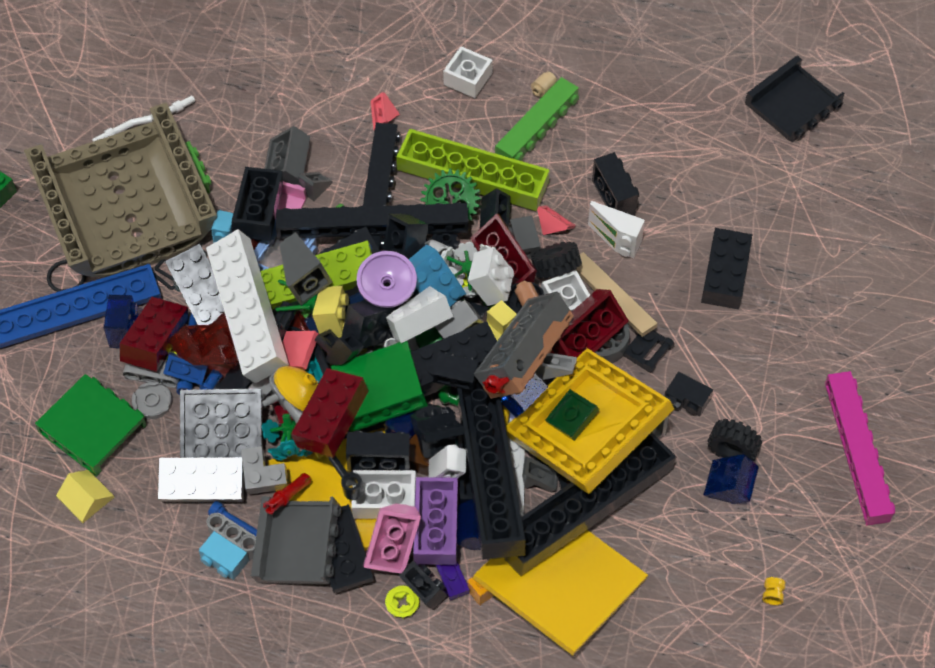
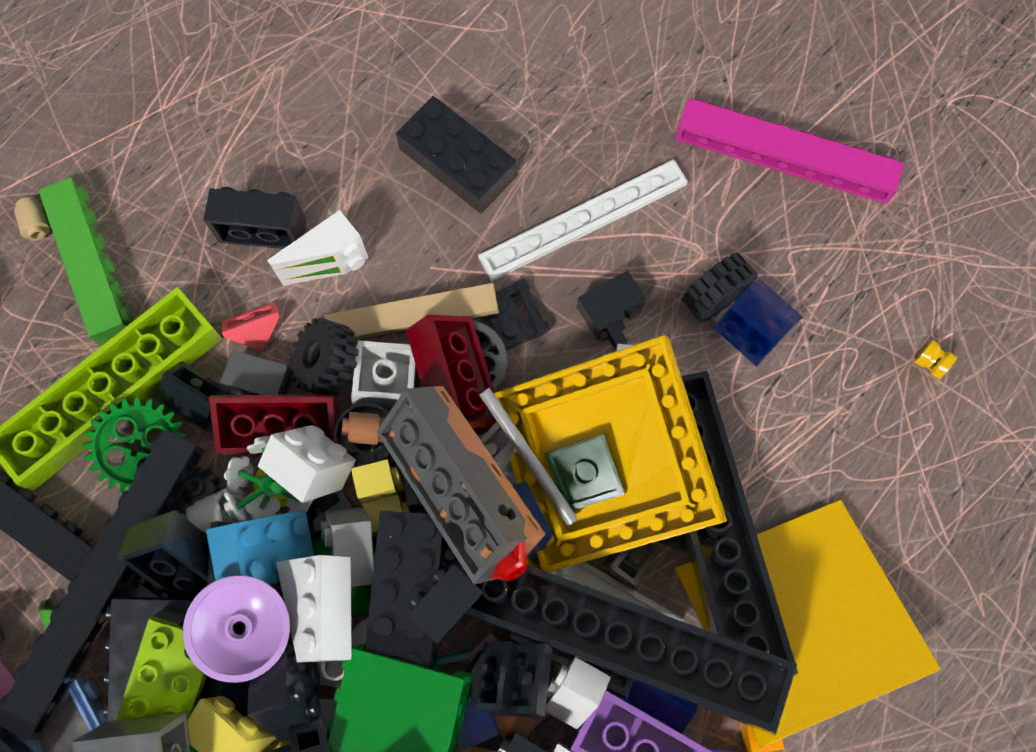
camera: 60 degrees left, 15 degrees up
none -> white tile [478,159,688,282]
none -> light grey piece [479,388,578,525]

